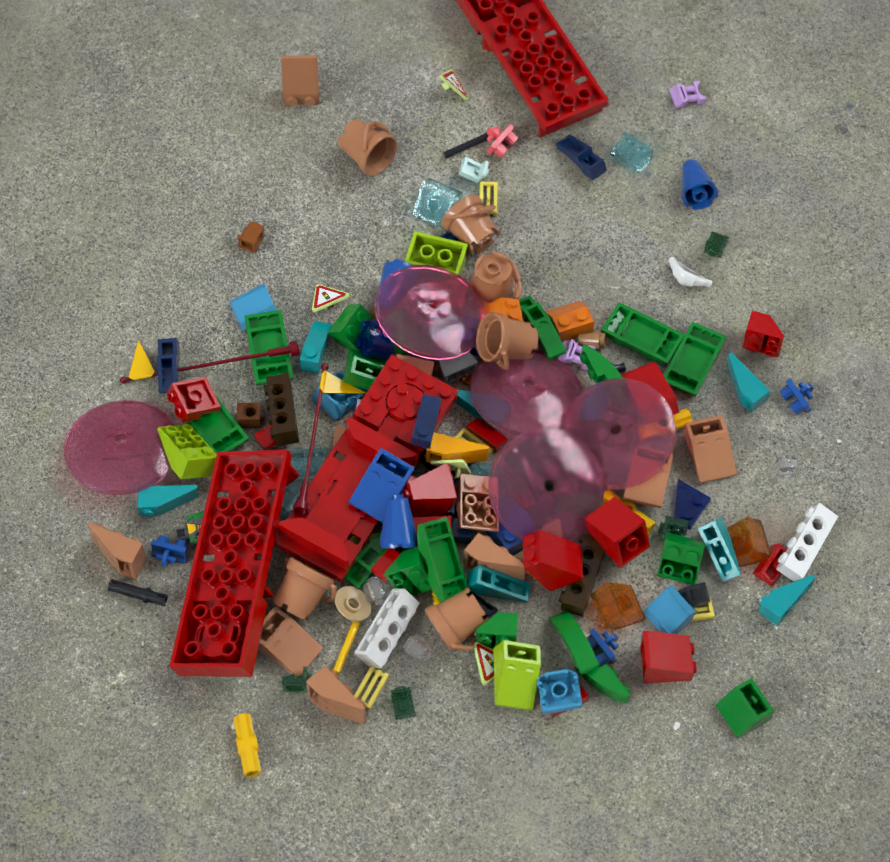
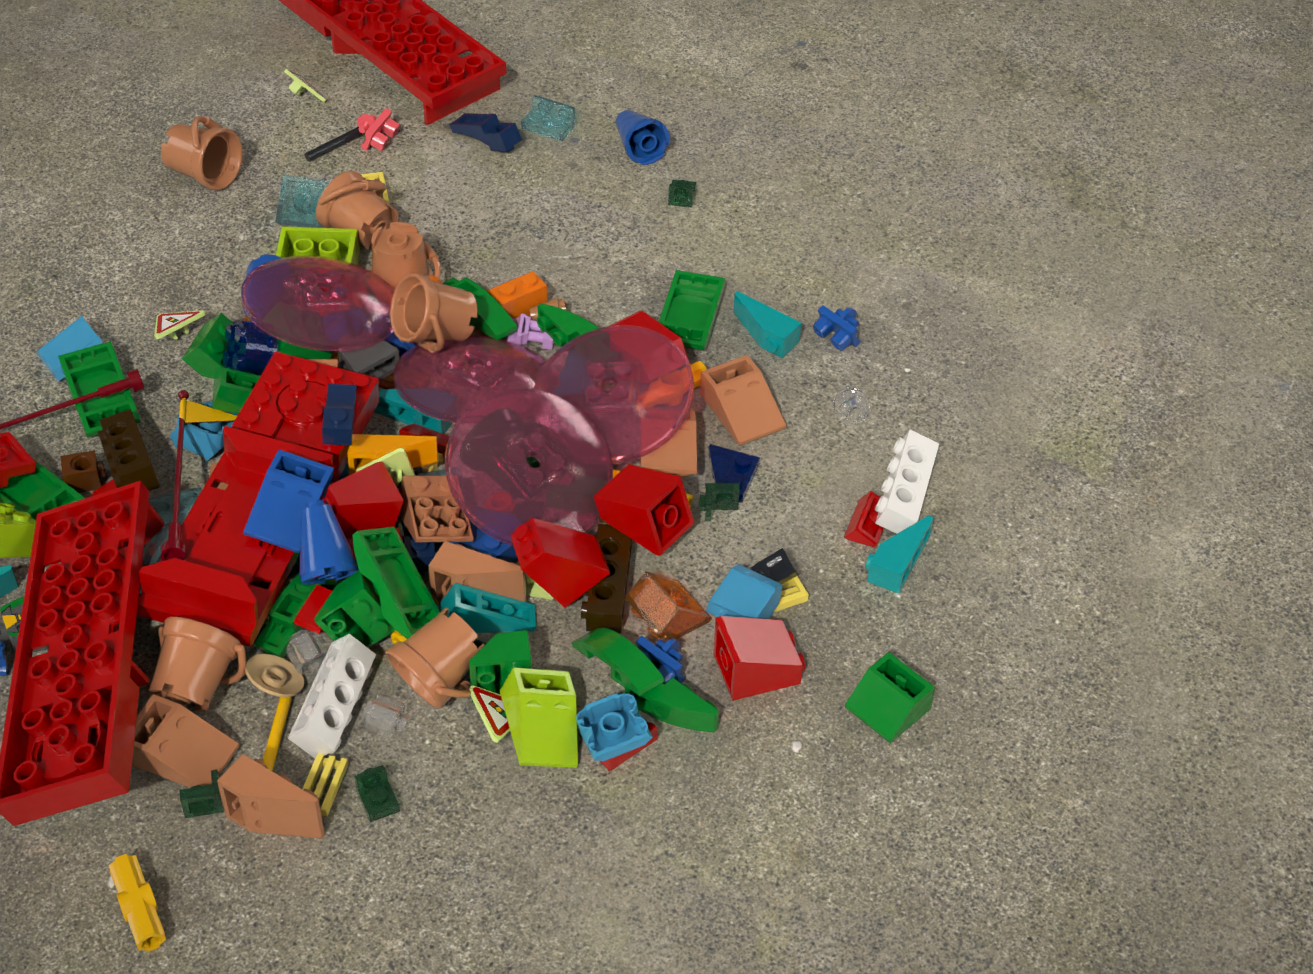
camera: 15 degrees left, 15 degrees down
dark orange brick [238,222,265,253] -> none
nougat slope [281,55,319,106] -> none
teal slope [300,321,332,374] -> none
light aqua bracket [458,157,489,183] -> none
green slope [601,302,685,365] -> none
green slope [657,533,705,585] -> none
white piece [668,257,712,288] -> none
lavender piece [669,81,706,108] -> none
teal slope [698,517,741,582] -> none
clear orange slope [727,517,772,567] -> none
red slope [742,310,784,358] -> none

